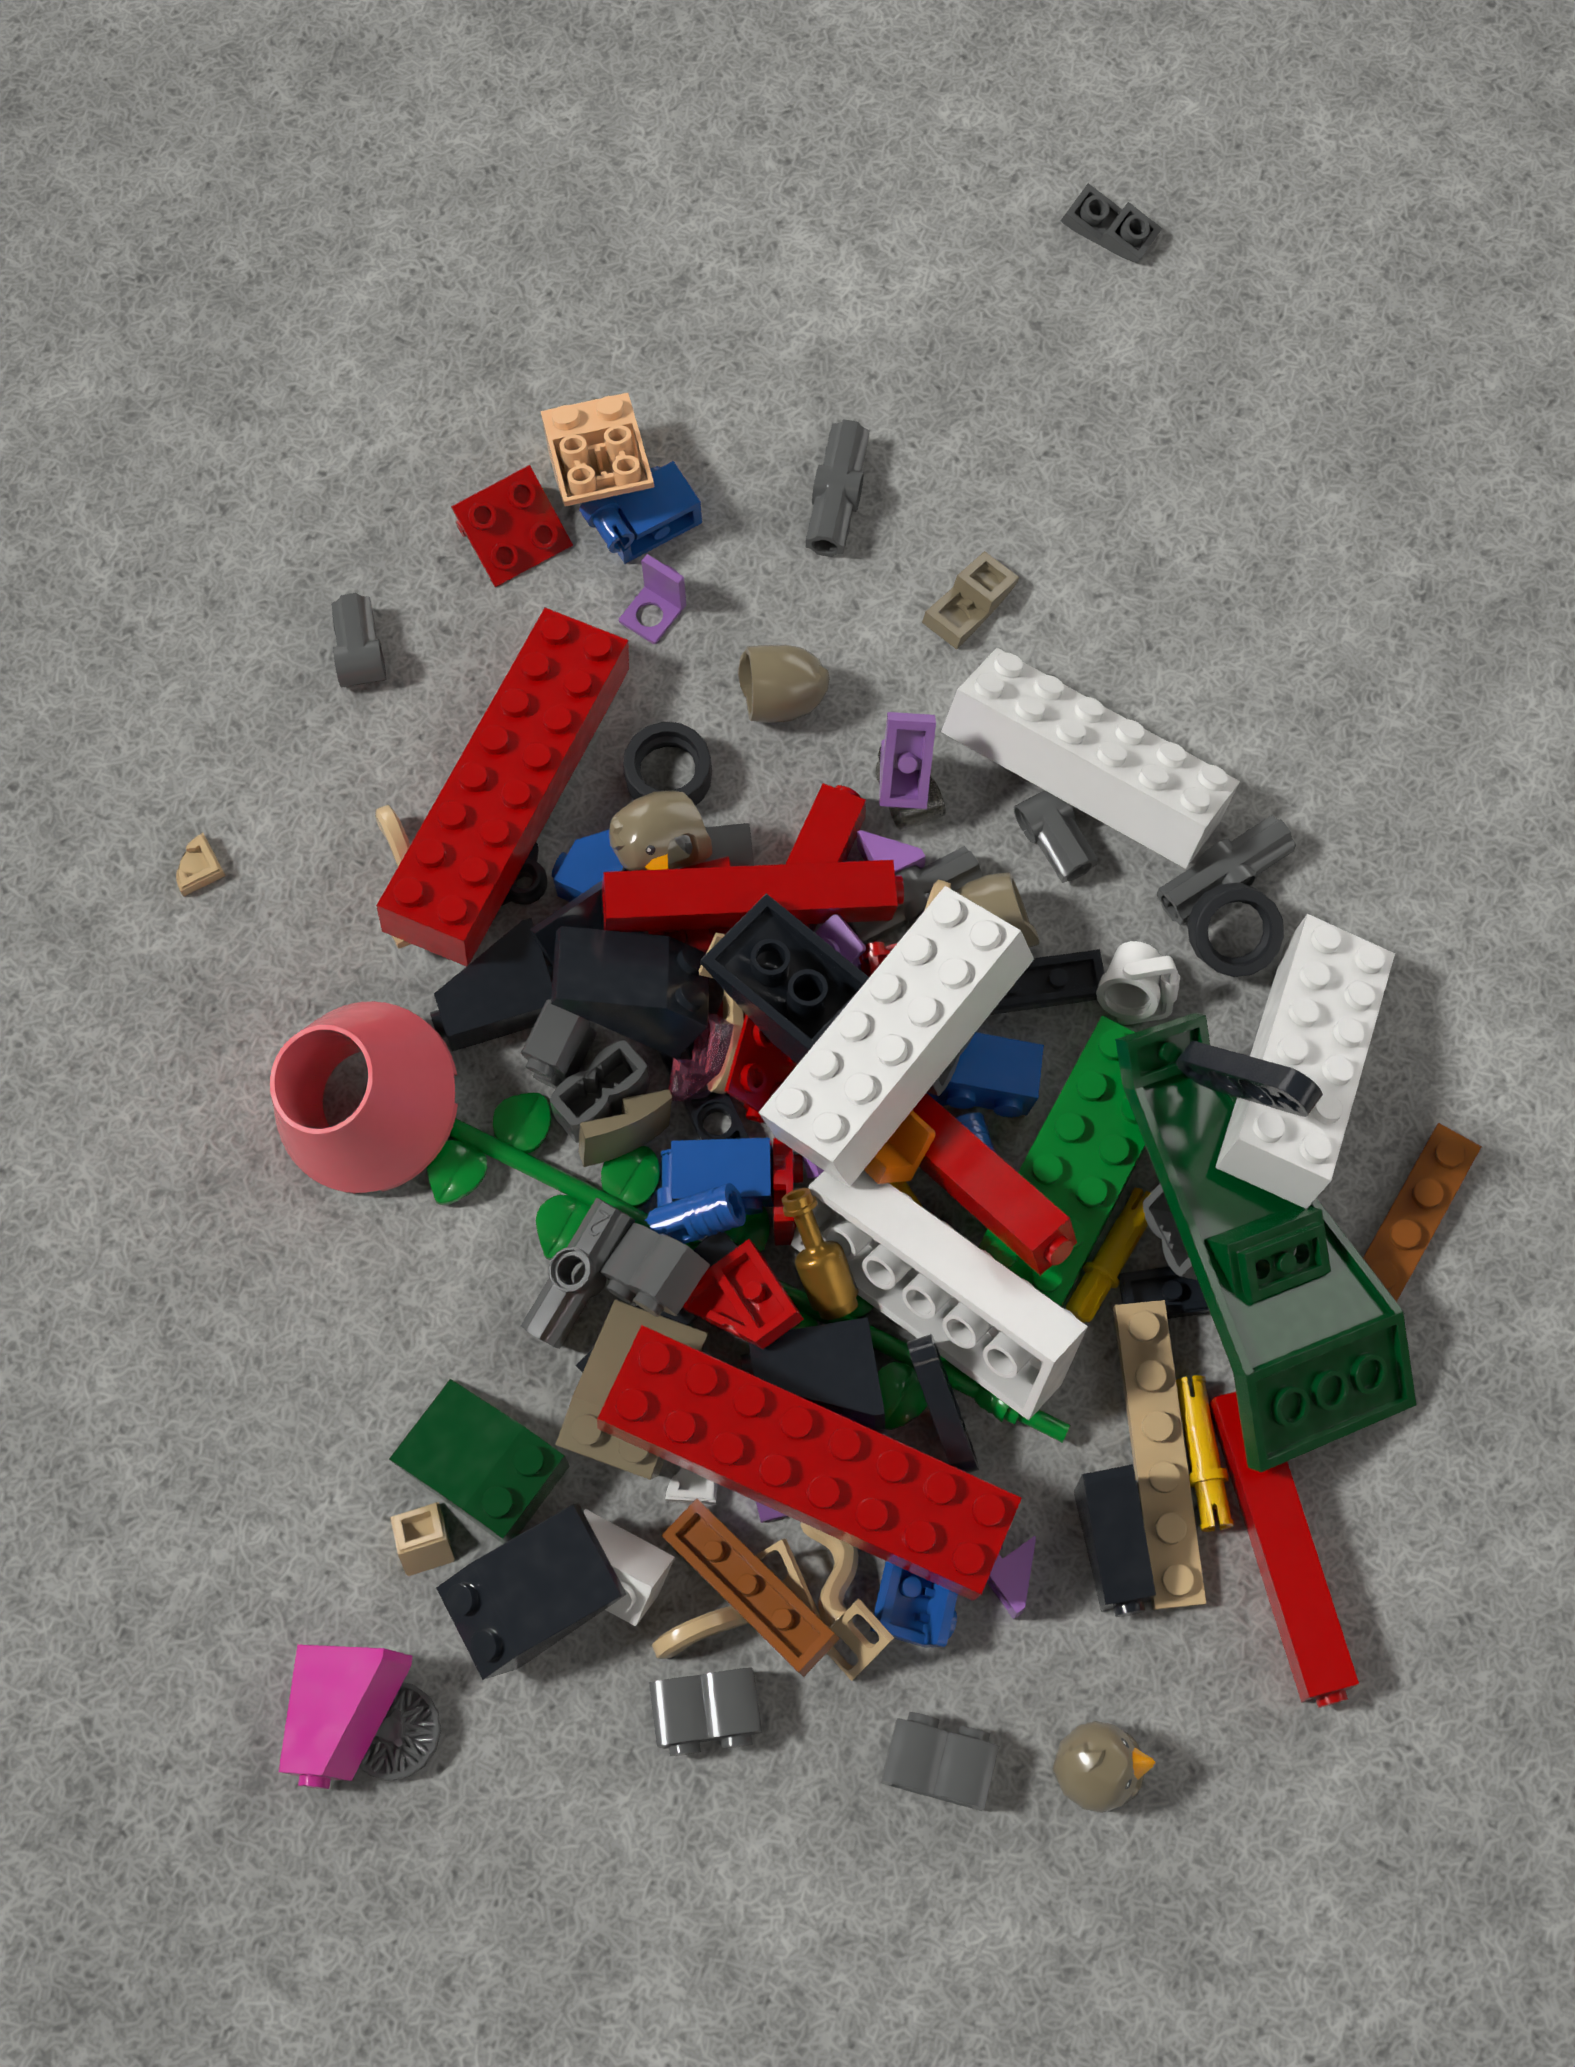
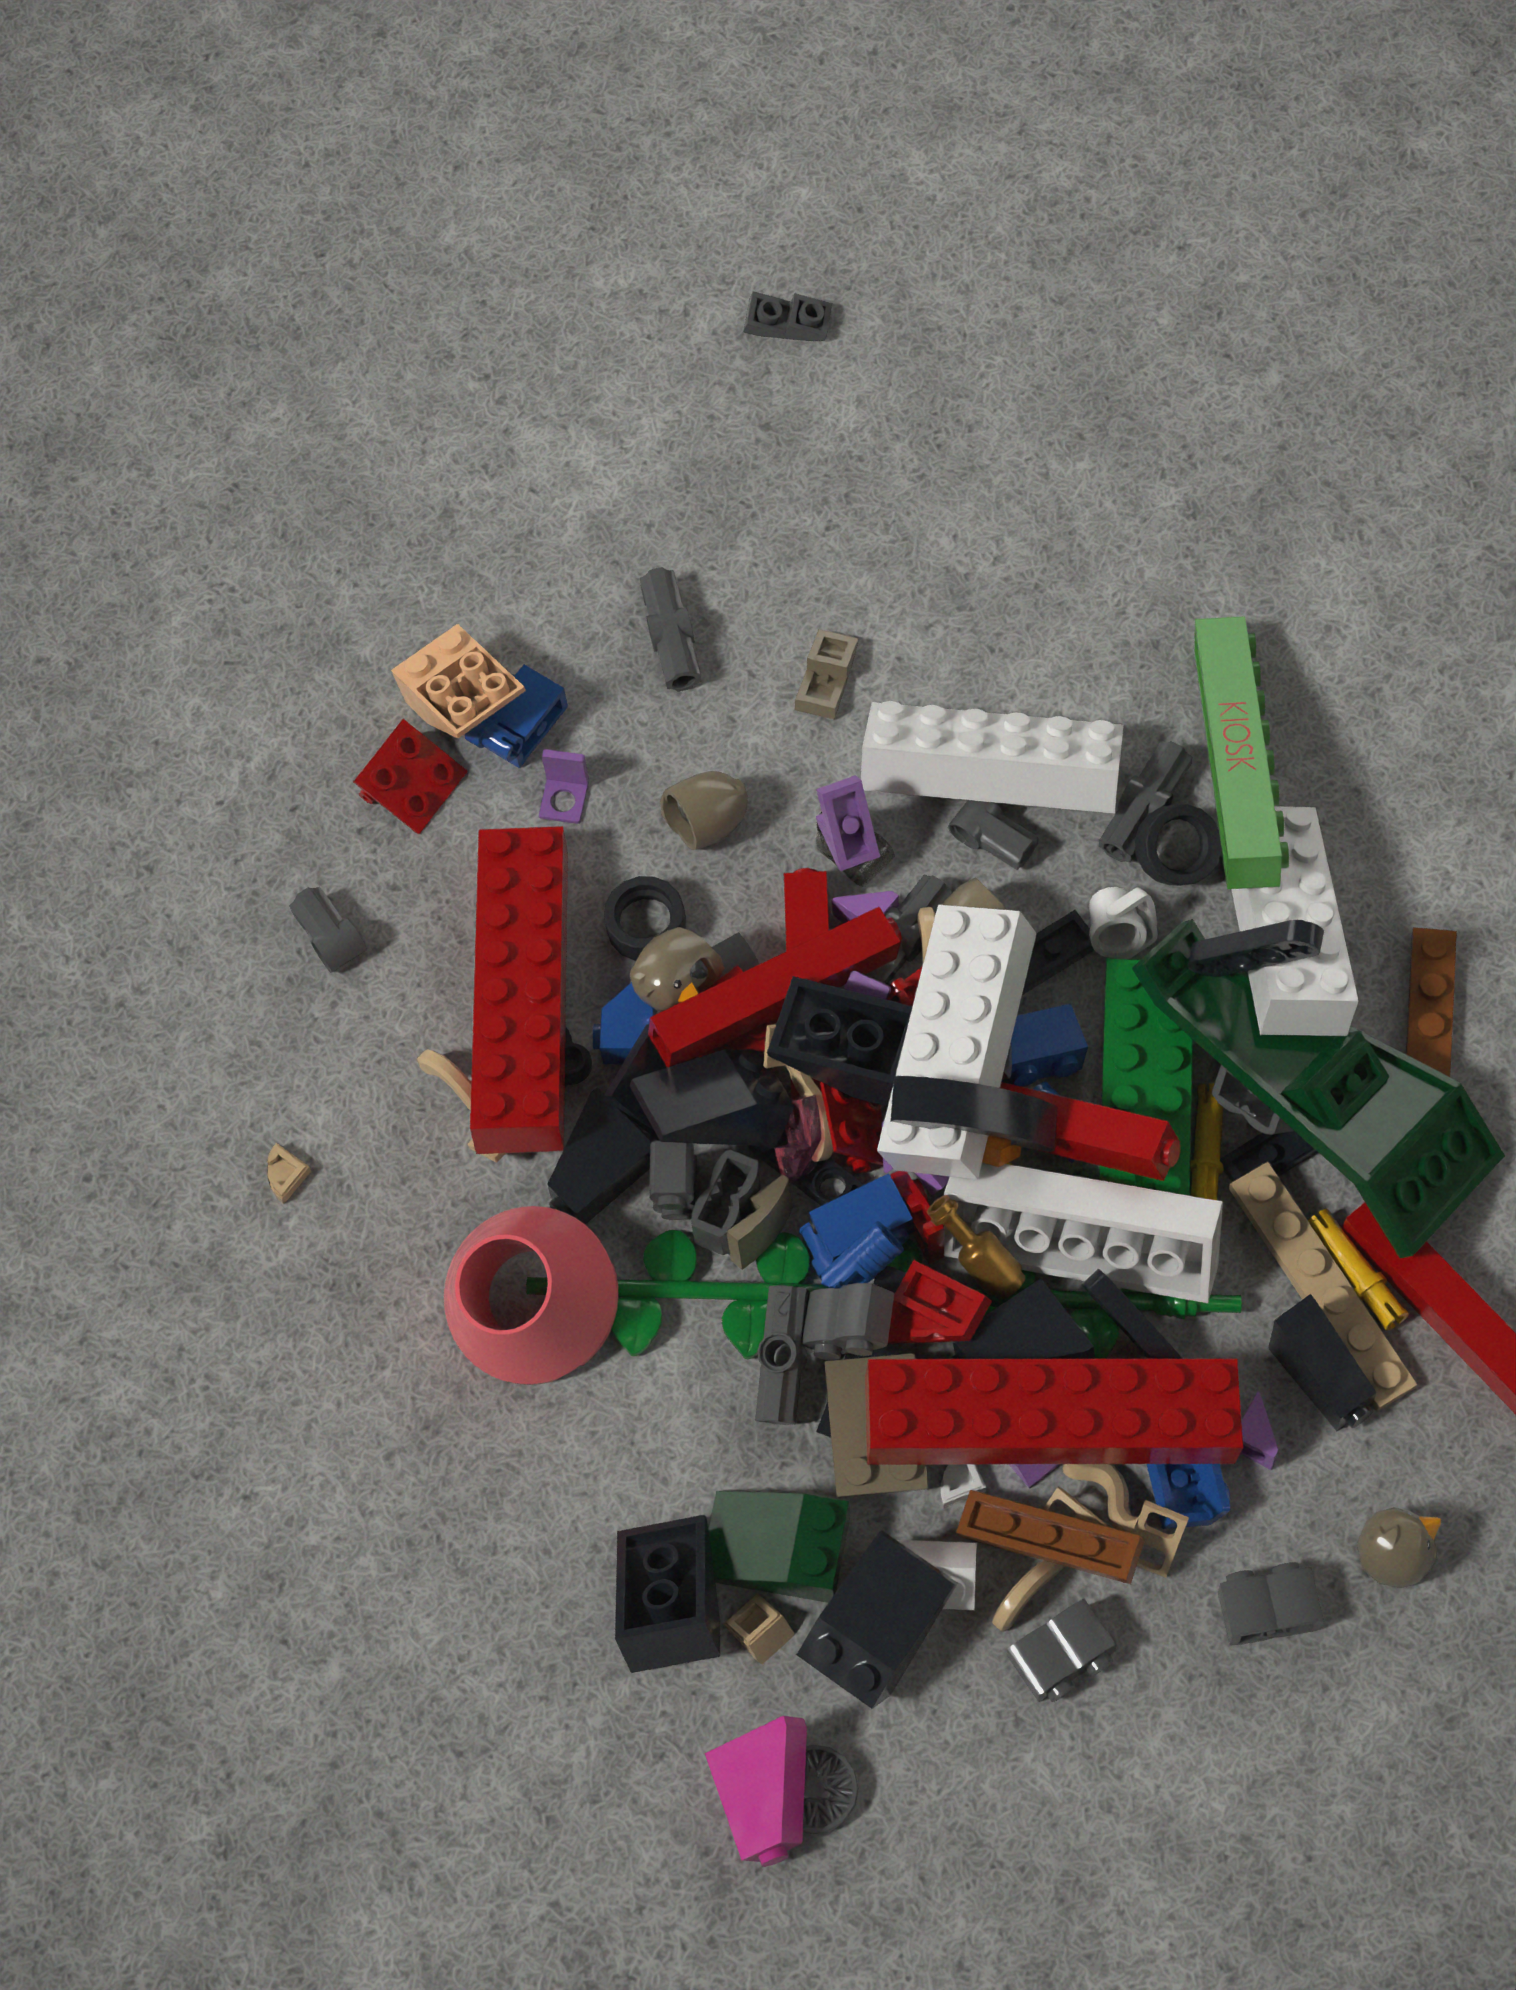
camera: 20 degrees left, 5 degrees down
none -> black slope [615,1514,720,1673]
none -> black slope [890,1076,1057,1152]
none -> bright green brick [1194,616,1289,889]

